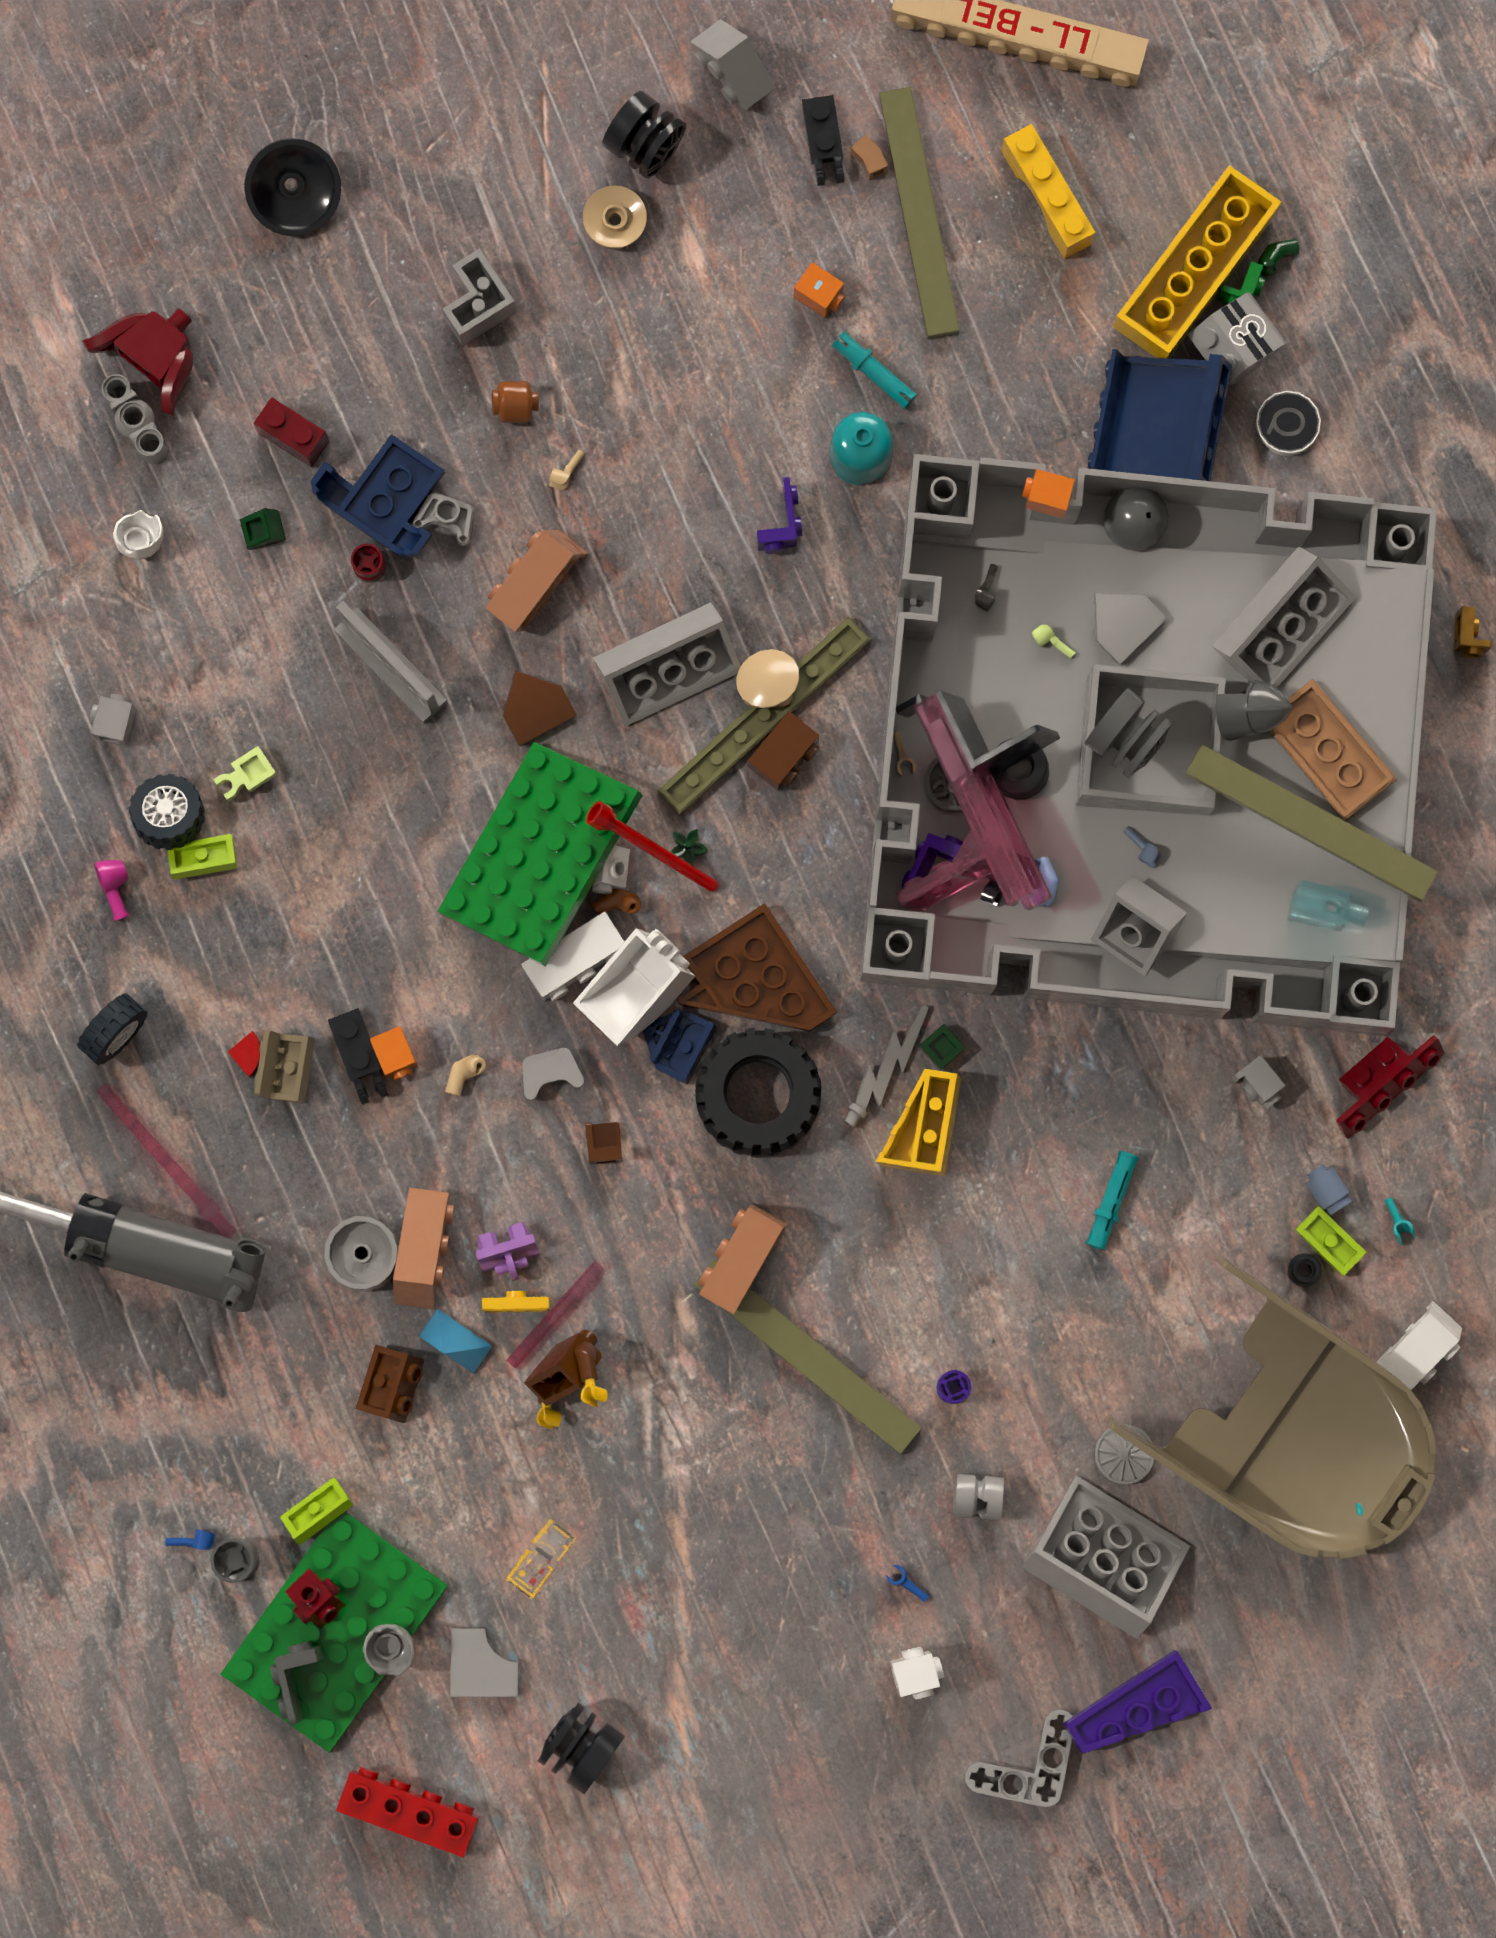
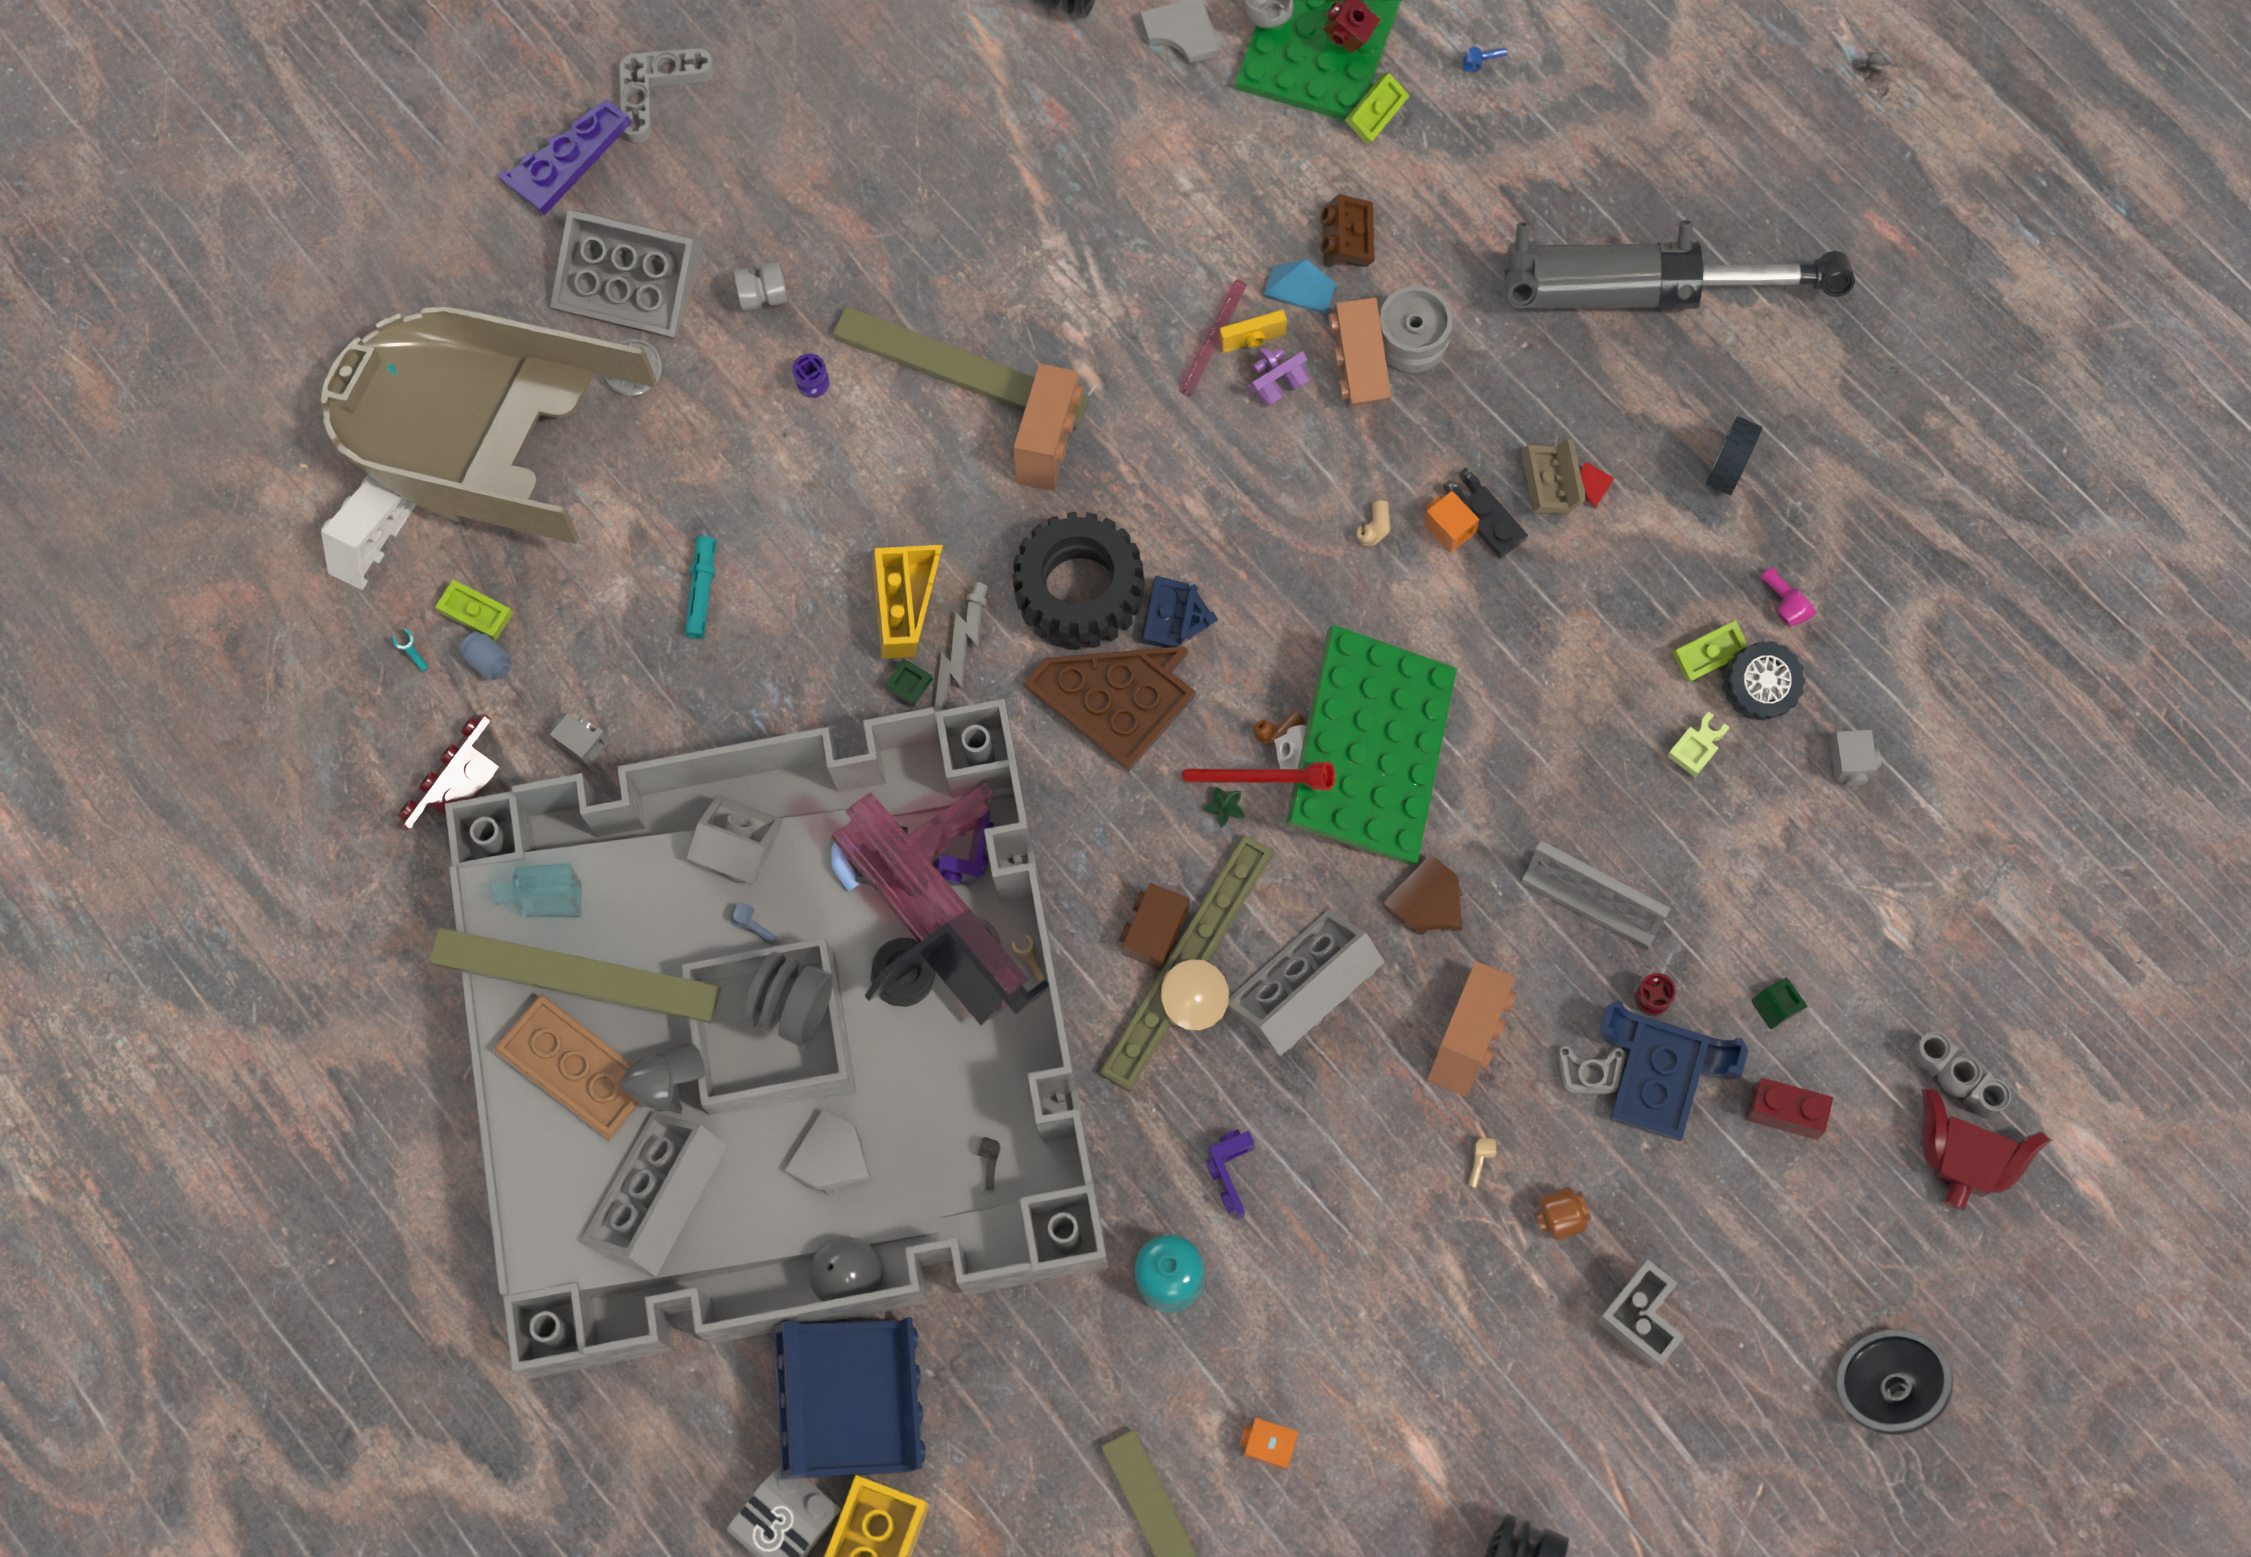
camera: 170 degrees right, 10 degrees down
clear pink bar [96,1083,236,1238] -> none
white hair [113,510,164,559] -> none
dark grey wheel [210,1538,260,1583] -> none
clear slope [505,1519,577,1600] -> none
white brick [521,912,624,1002] -> none
light grey piece [522,1048,584,1101] -> none
reddish brown torso [524,1329,608,1429] -> none
white piece [573,928,695,1046] -> none
tan dish [583,186,647,249] -> none
reddish brown panel [585,1122,623,1165] -> none
teal pin [831,331,917,410] -> none
blue hand [886,1565,929,1602] -> none
white brick [889,1647,944,1700] -> none
orange brick [1022,469,1075,518] -> none
yellowish green hand [1032,624,1076,659] -> none
black tile [1255,391,1321,456] -> none
black plate [1288,1253,1322,1287] -> none
pearl gold bracket [1454,606,1492,658] -> none

